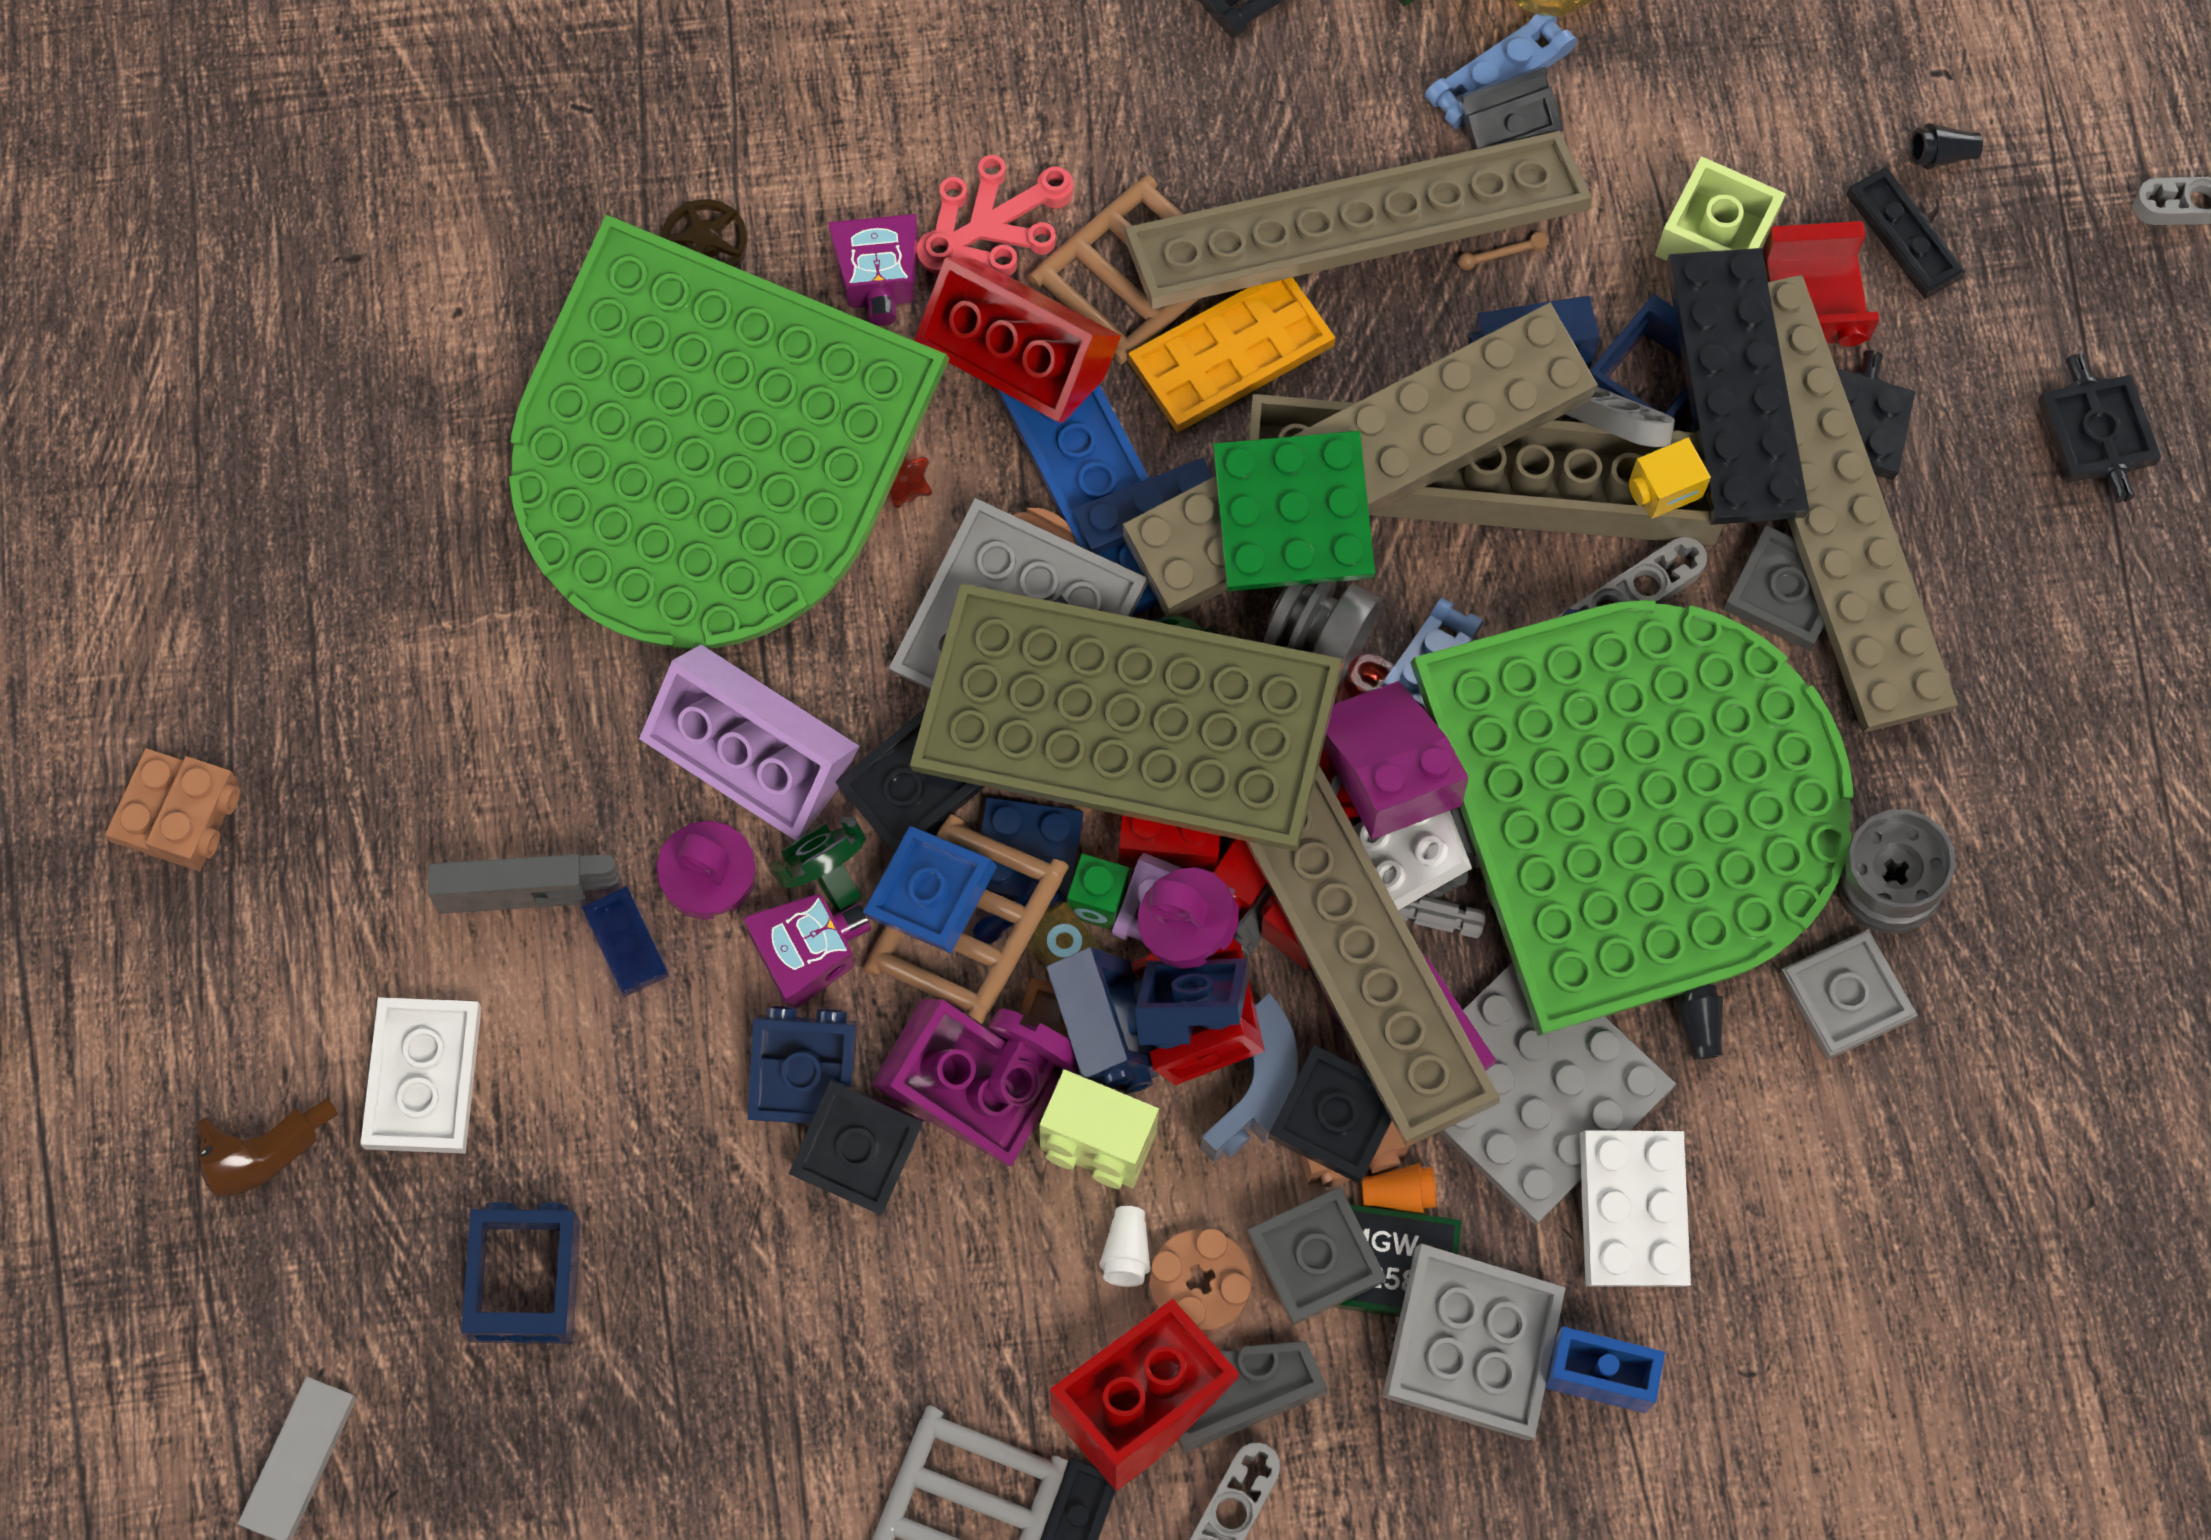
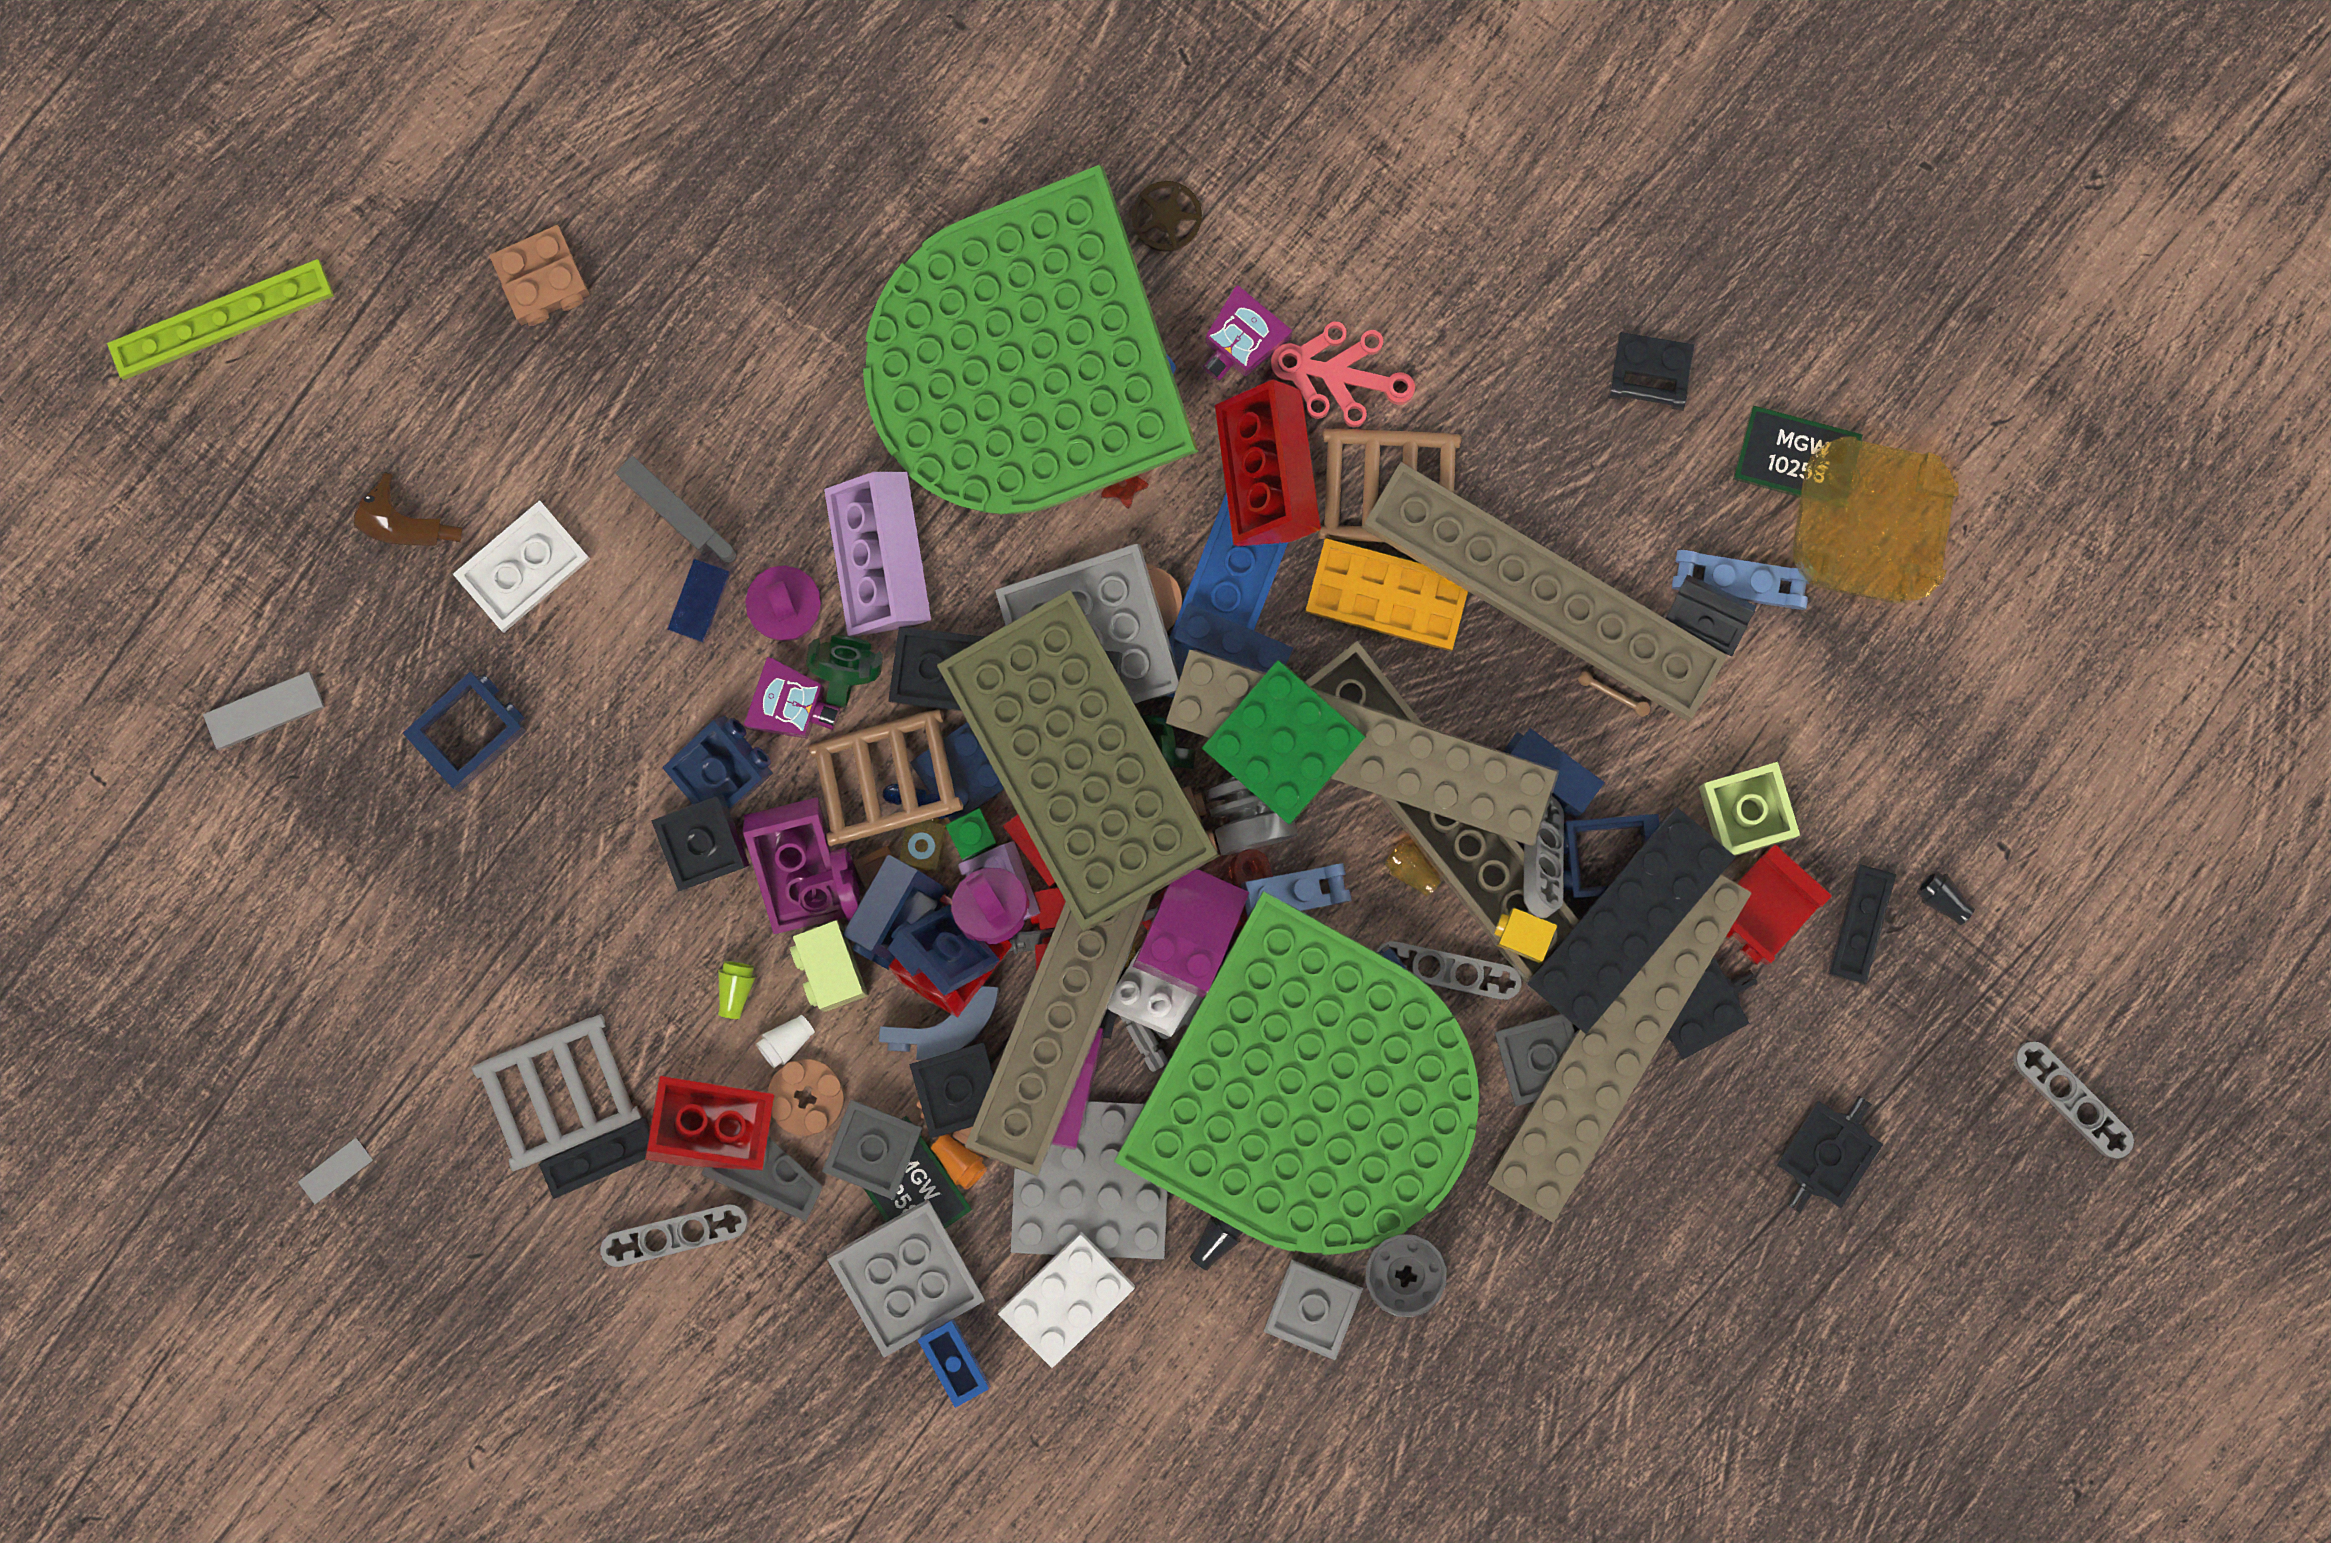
camera: 50 degrees right, 15 degrees up
blue plate [863,826,997,954] -> none
none -> lime cone [718,961,756,1019]
none -> clear yellow cone [1384,842,1441,897]

